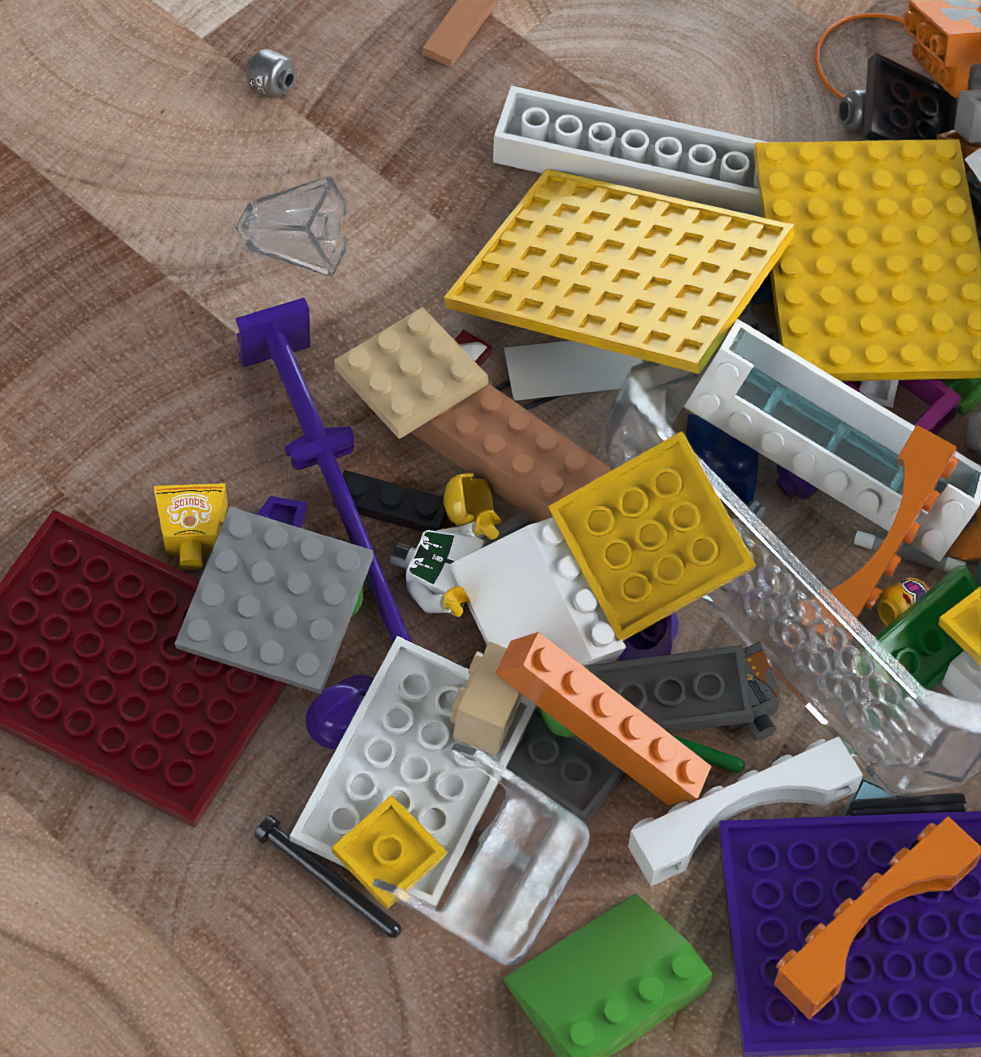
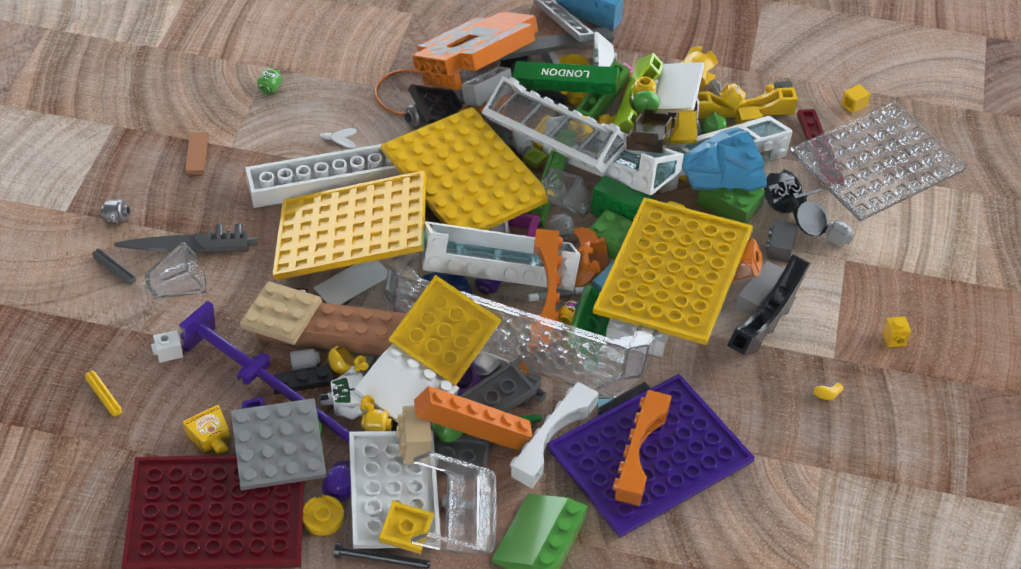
camera: 30 degrees left, 10 degrees down
none -> yellow axle [85,370,122,417]
none -> dark grey axle [92,249,136,285]
none -> dark grey piece [114,223,258,253]
none -> white brick [151,330,183,363]
none -> light grey brick [290,348,320,371]
none -> yellow tile [303,495,344,536]
none -> white piece [319,128,357,149]
none -> yellow head [361,409,393,431]
none -> white piece [472,350,509,375]

